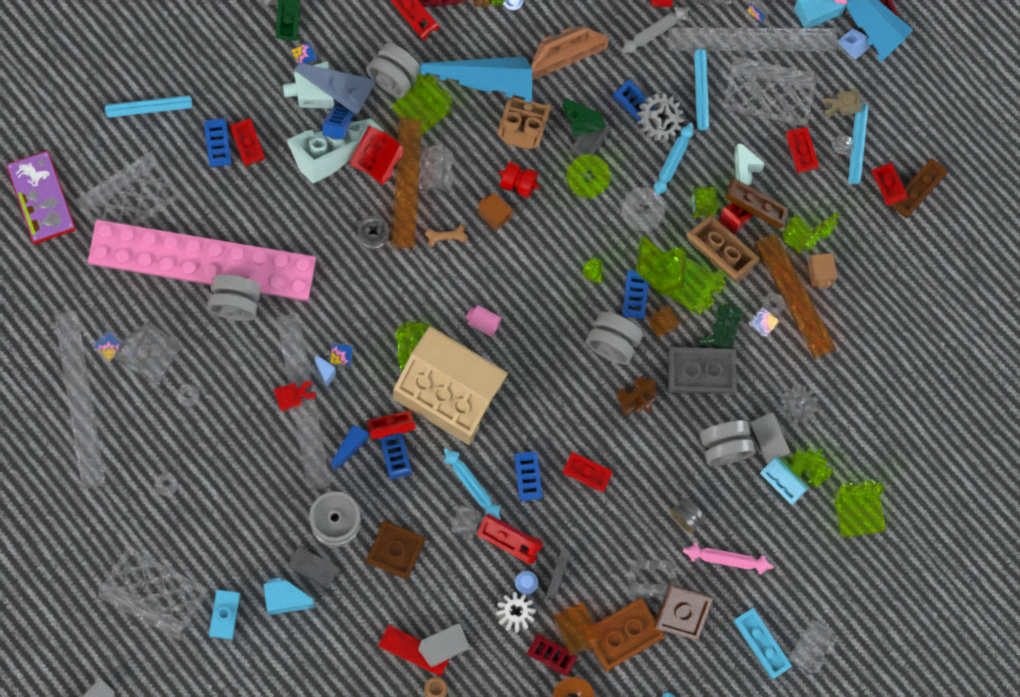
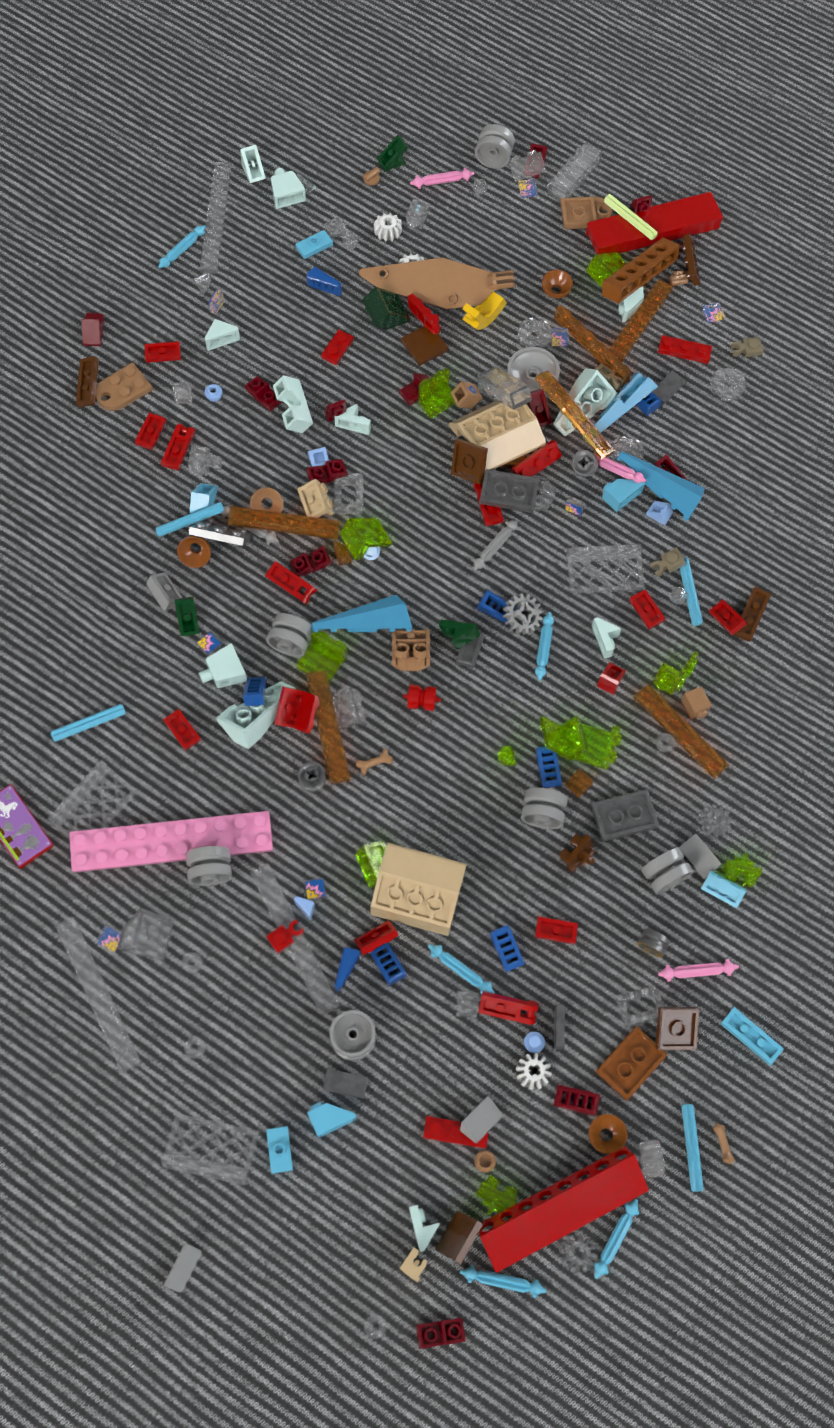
camera: 10 degrees left, 5 degrees down
blue slope [204,119,232,167] -> none
sand blue wing [294,63,376,114] -> none
reddish brown tile [365,520,426,581] -> none
bright pink brick [466,305,502,337] -> none
dark orange brick [478,192,513,232] -> none
nougat wedge [531,26,609,80] -> none
clear orange plate [553,603,602,656] -> none
clear neon green plate [566,154,610,199] -> none
clear plate [622,188,665,232] -> none
clear tile [668,28,838,51] -> none
medium nougat slope [687,215,760,284] -> none
clear neon green brick [691,186,719,218] -> none
medium azure axle [694,49,709,130] -> none
clear green piece [699,303,743,349] -> none
reddish brown plate [725,178,789,229] -> none
clear tile [749,307,780,338] -> none
clear bracket [787,620,836,676] -> none
clear neon green bracket [833,480,886,537] -> none

